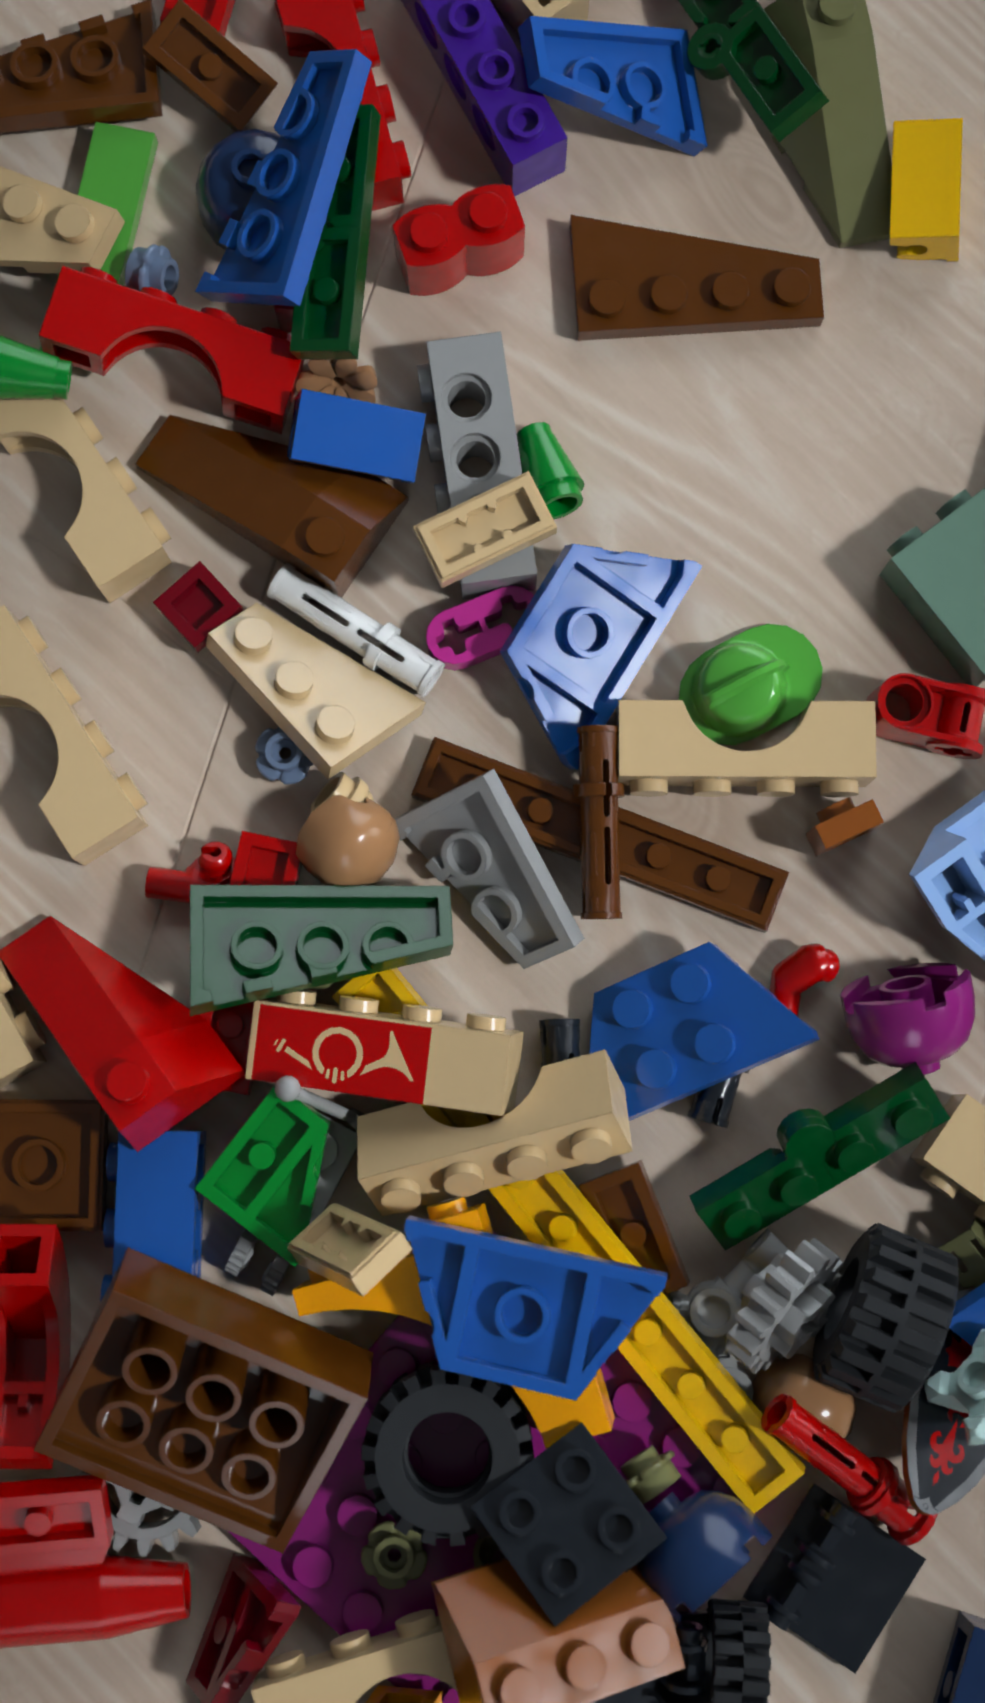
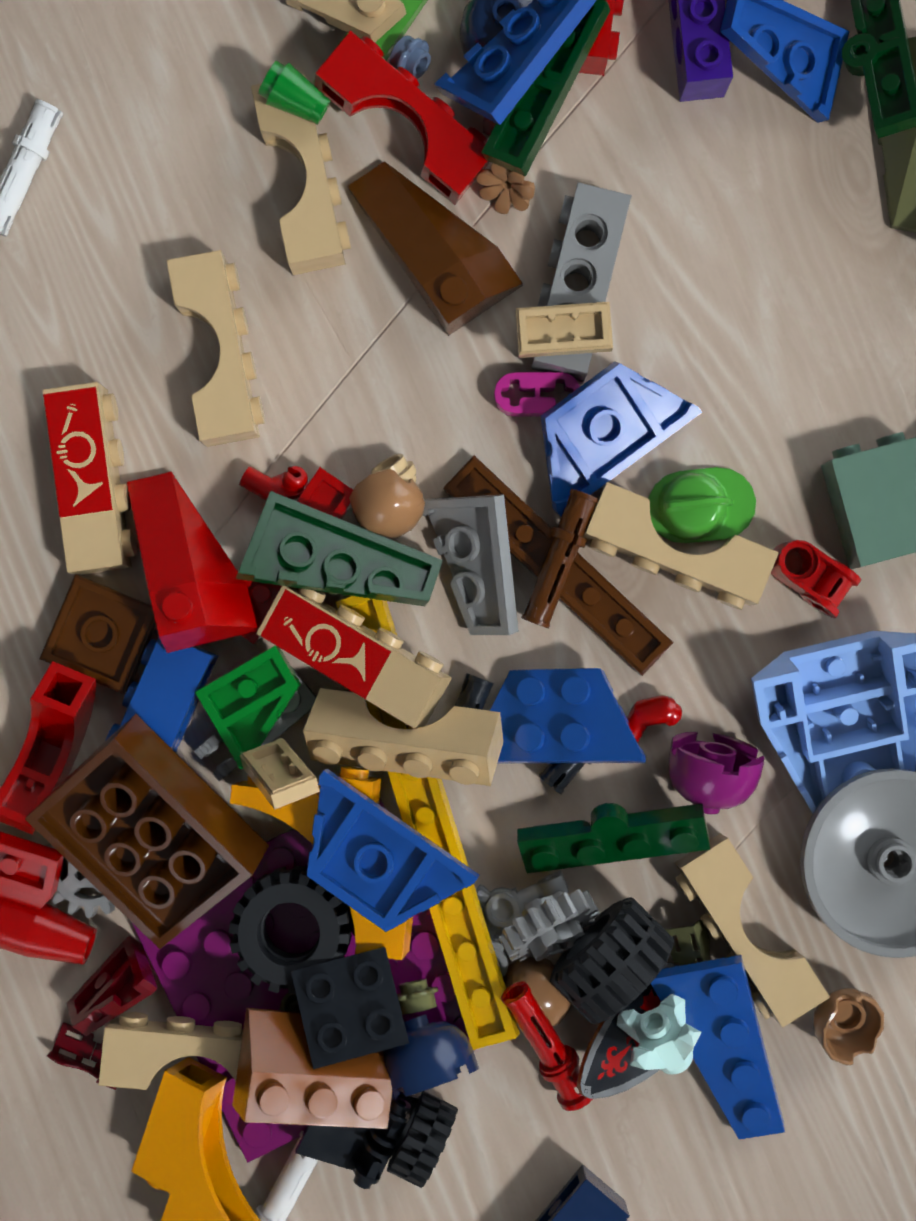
camera: 25 degrees right, 5 degrees up
dark red plate [153,561,244,653] -> none
tan wing [206,603,426,779] -> none
sand blue plate [255,726,314,785] -> none
white pin [267,563,445,697] -> none
light grey hinge [274,1076,365,1130] -> none
blue hinge [287,389,426,484] -> none
olive plate [361,1520,428,1590] -> none
red brick [392,184,525,296] -> none
green cone [517,422,584,519] -> none
reddish brown wing [570,215,824,341] -> none
reddish brown plate [579,1160,690,1294] -> none
black hinge [743,1483,926,1674] -> none
dark orange plate [805,797,884,857] -> none

